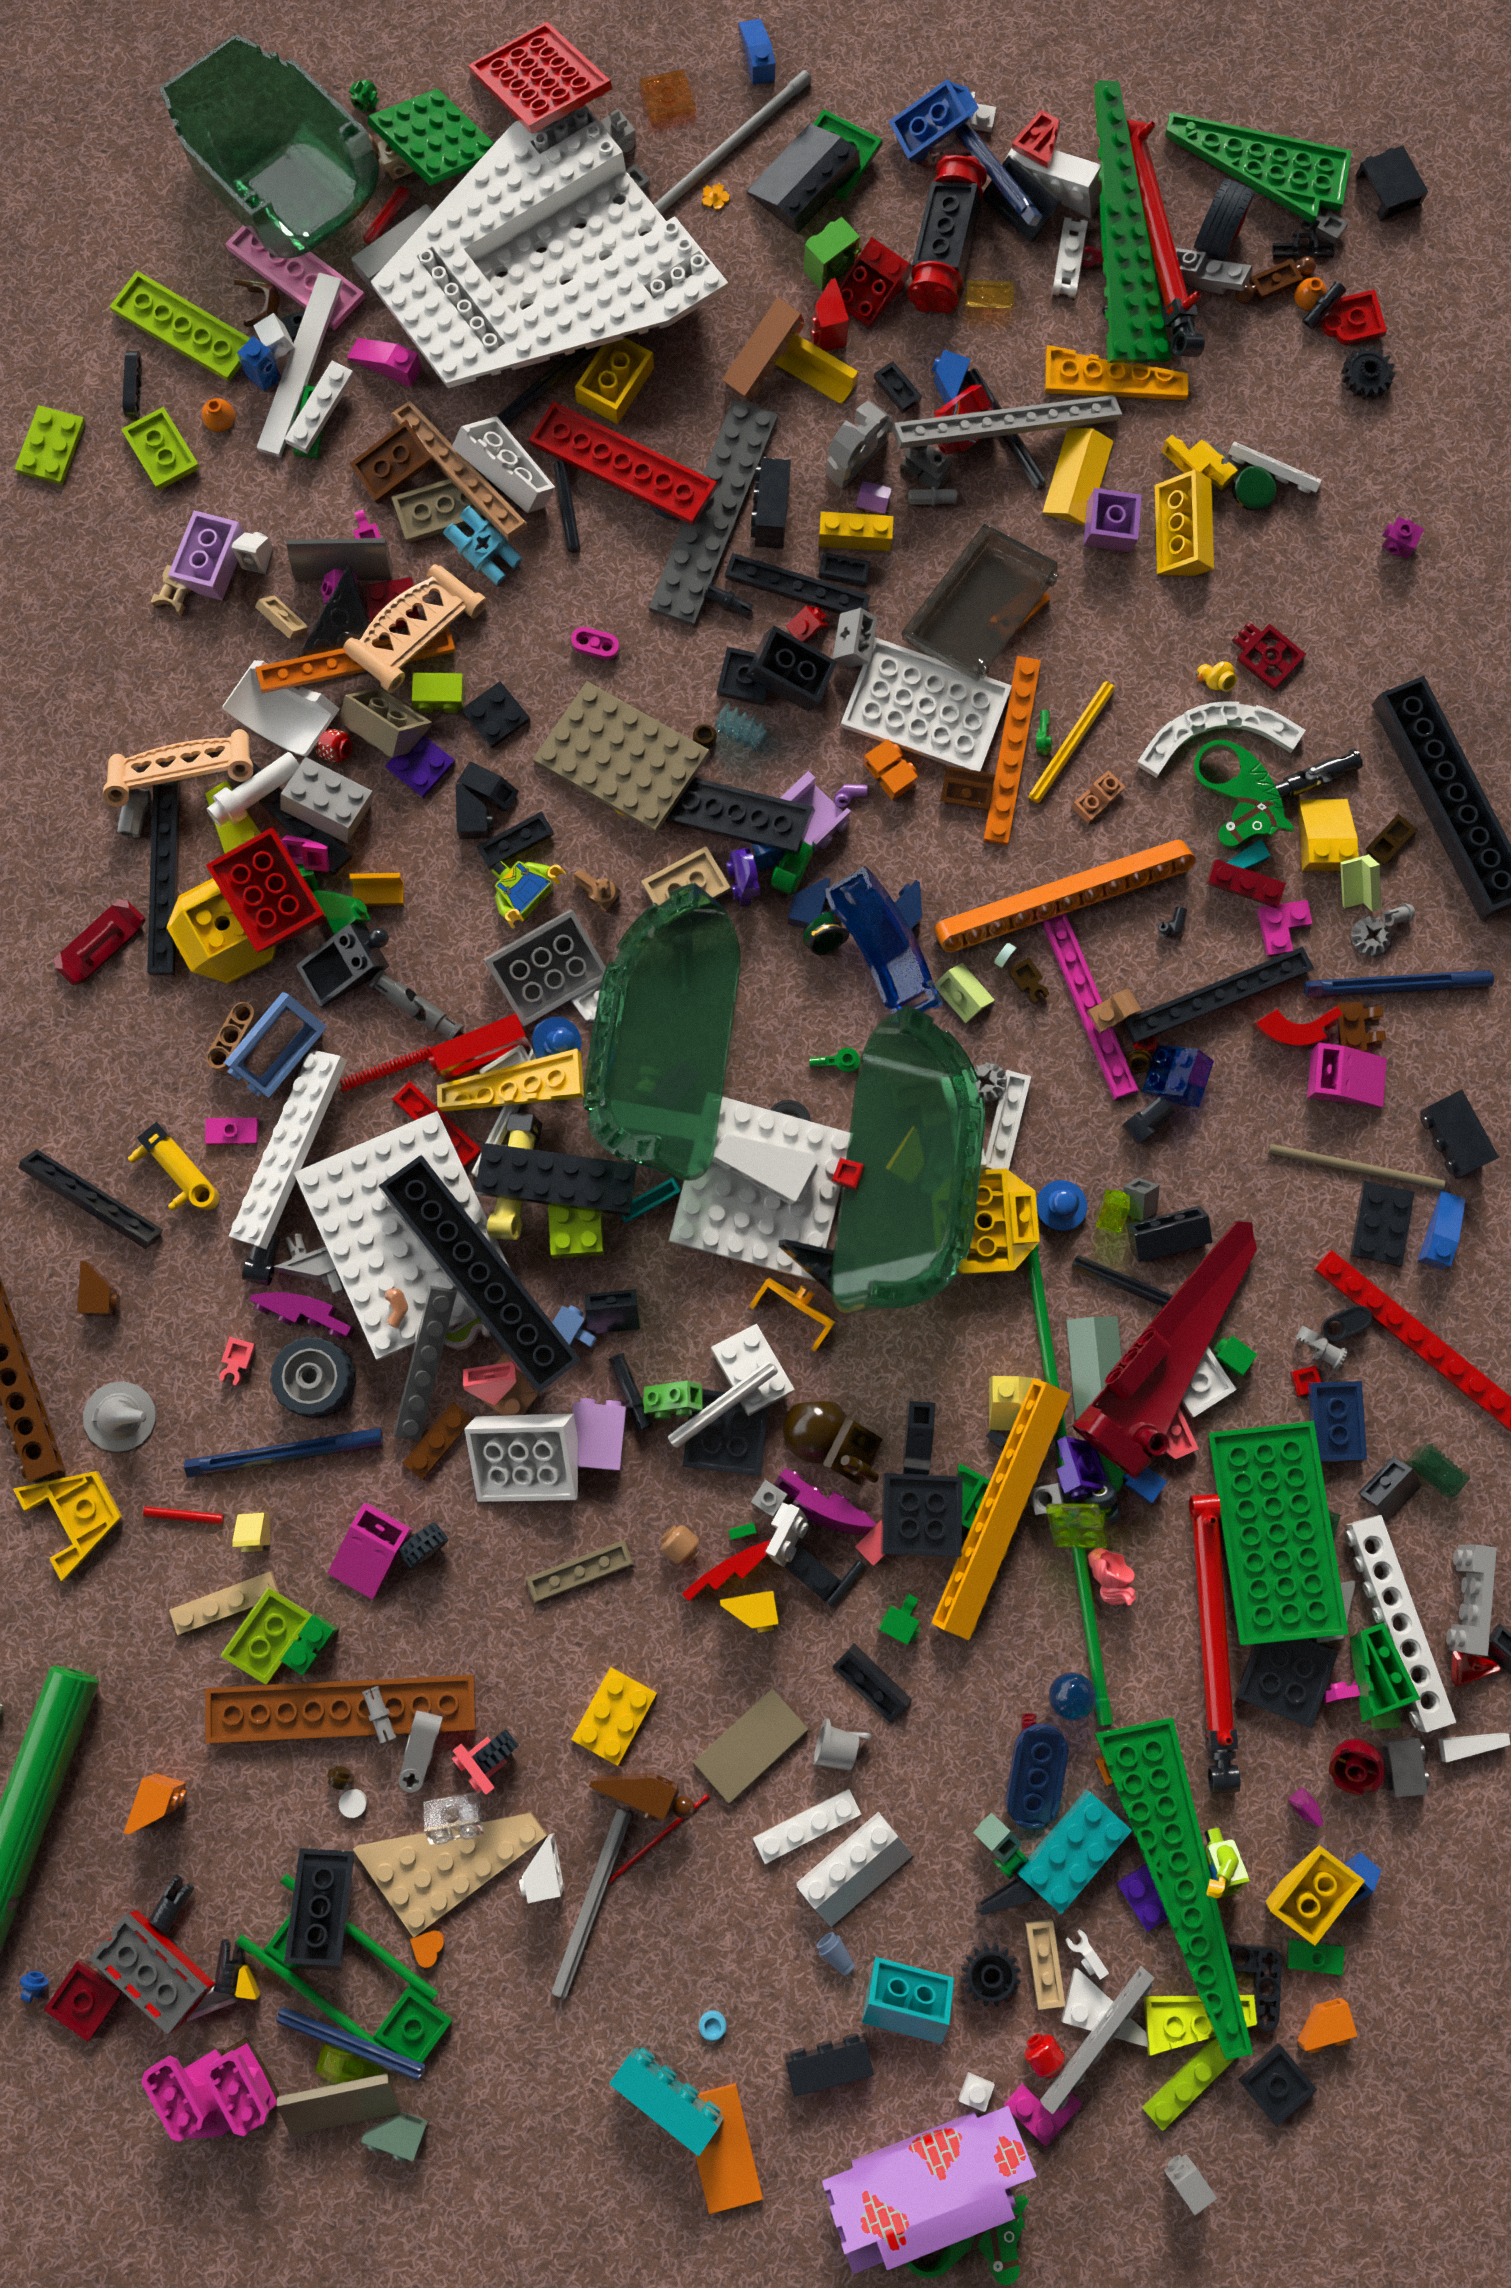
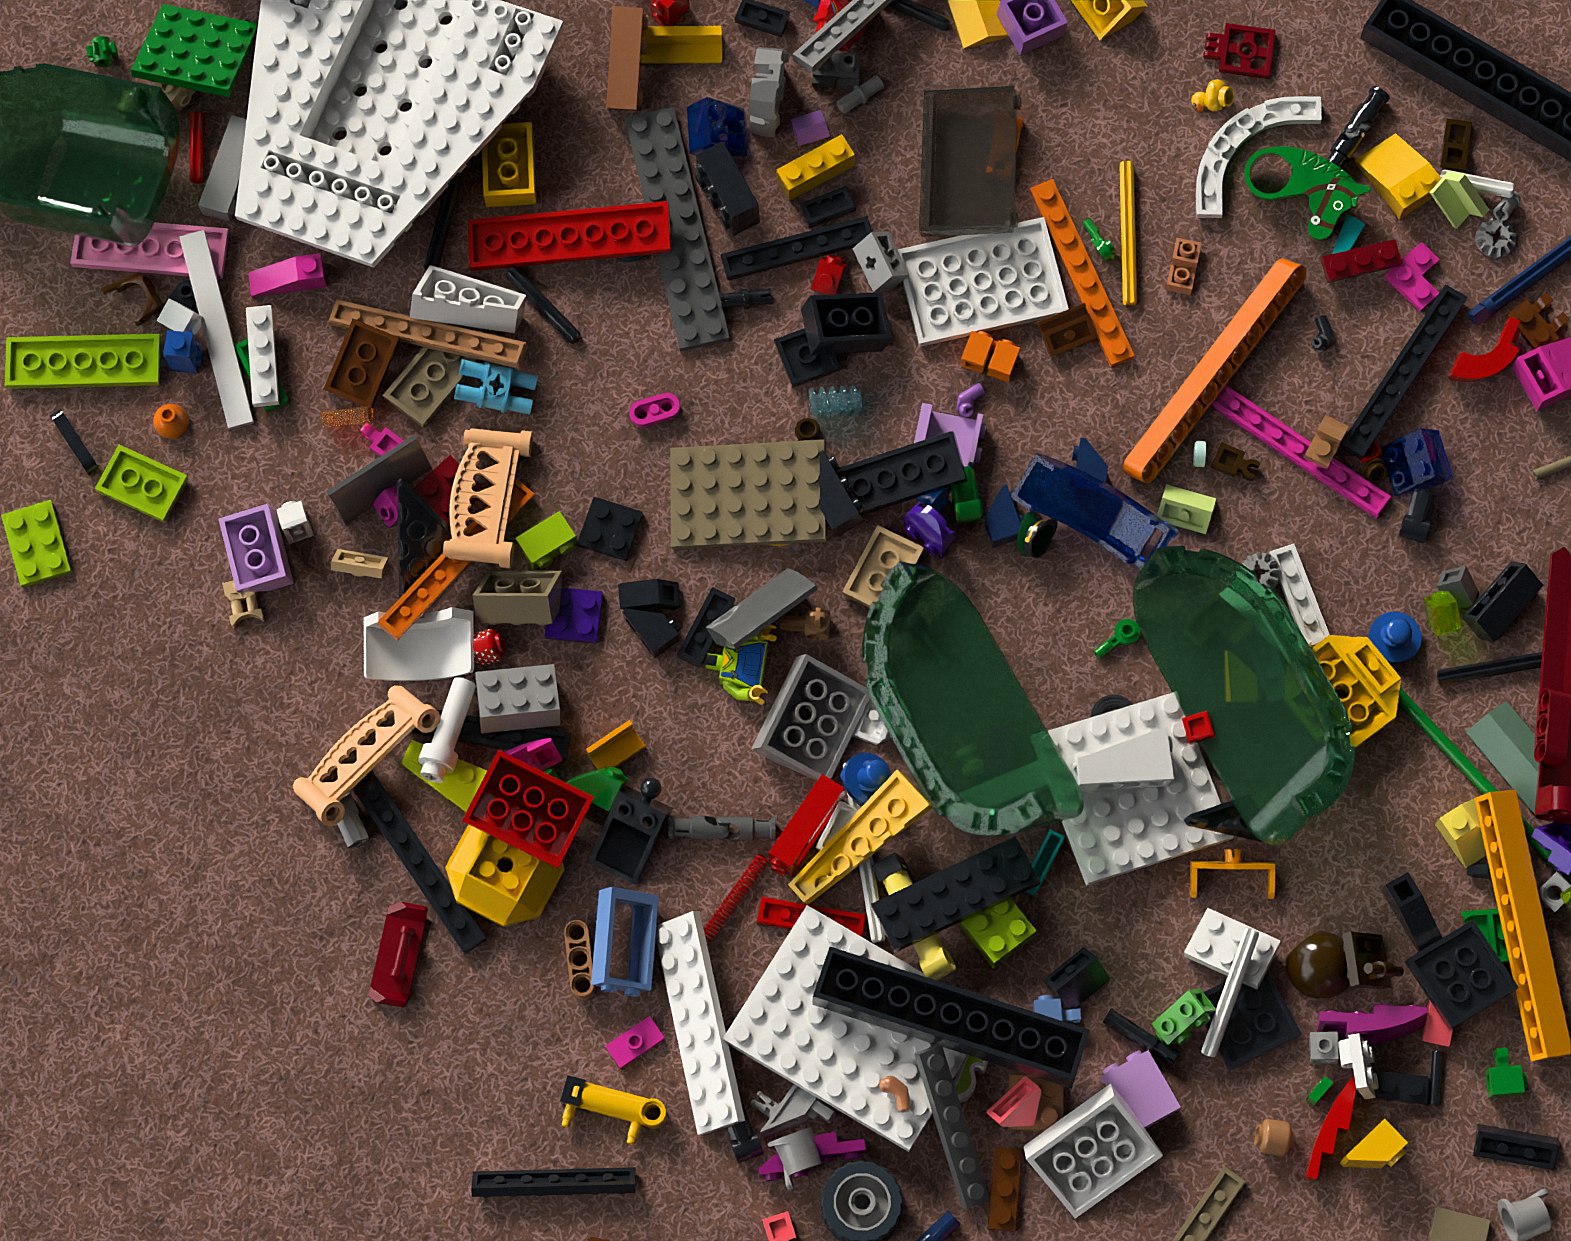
camera: 25 degrees left, 5 degrees down
none -> clear orange piece [321,405,374,428]
none -> clear blue slope [687,97,747,157]
none -> dark grey slope [706,568,818,649]
none -> light grey hat [767,1127,821,1190]
none -> black slope [819,450,865,537]
none -> white axle [1440,170,1515,198]

